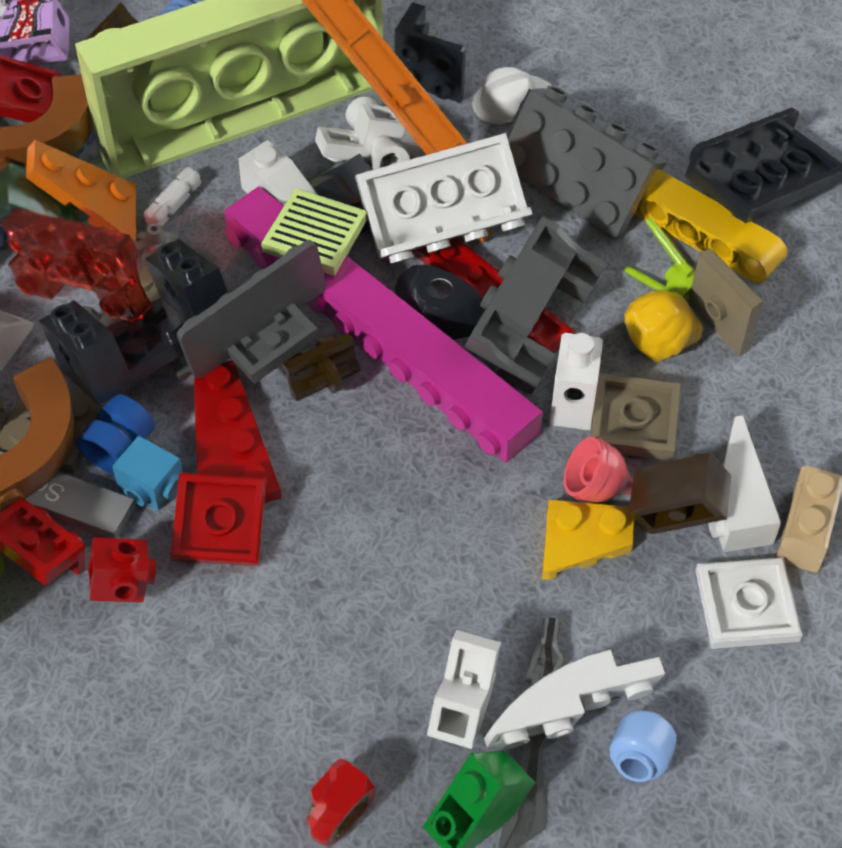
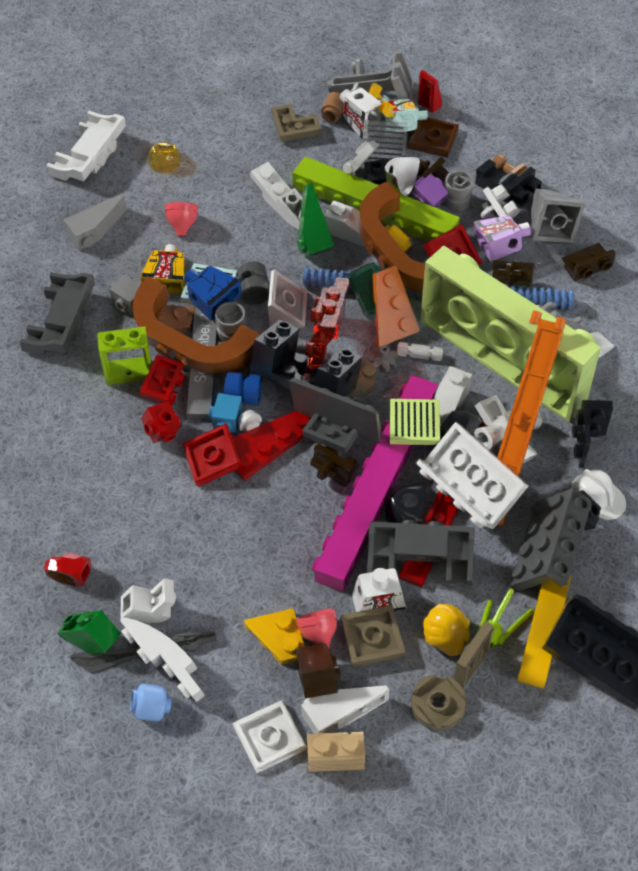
camera: 70 degrees right, 0 degrees up
none -> white plate [238,410,262,432]
none -> dark tan plate [411,675,466,732]

